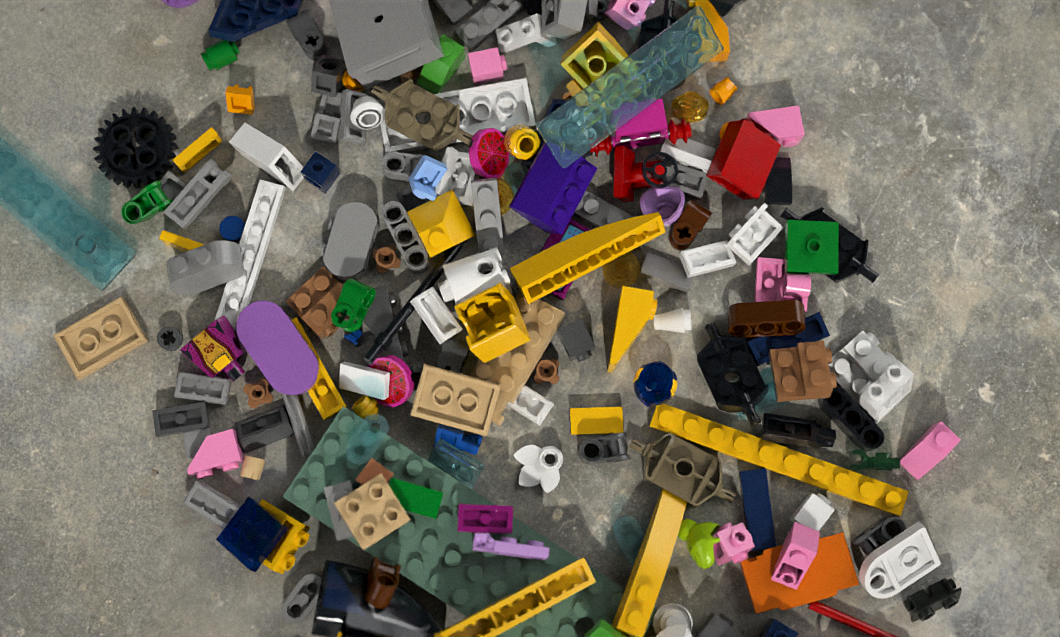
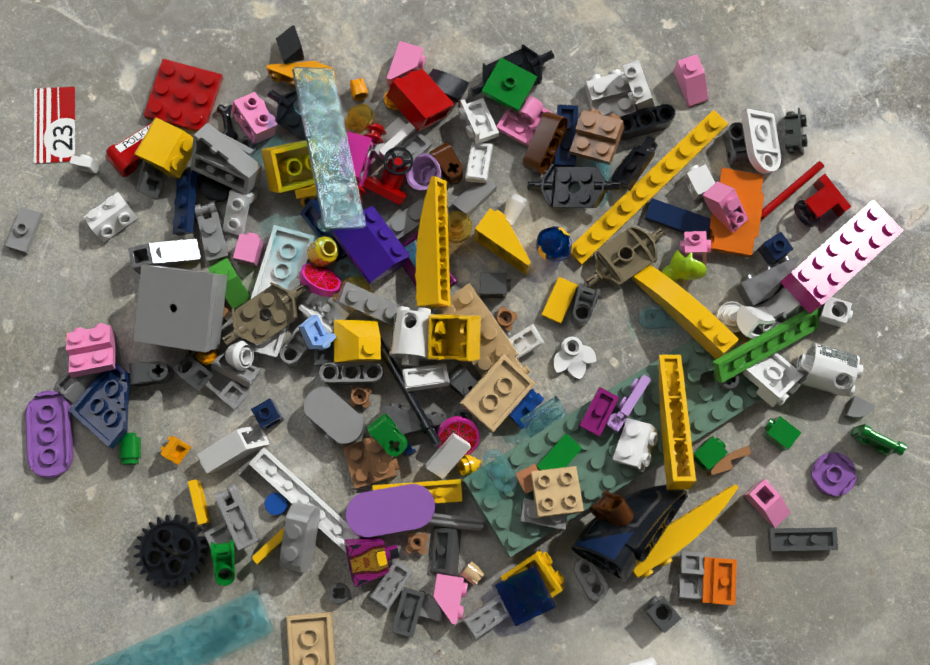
camera: 65 degrees left, 0 degrees up
clear green plate [850,449,900,471] -> none
none -> white bracket [612,418,658,472]

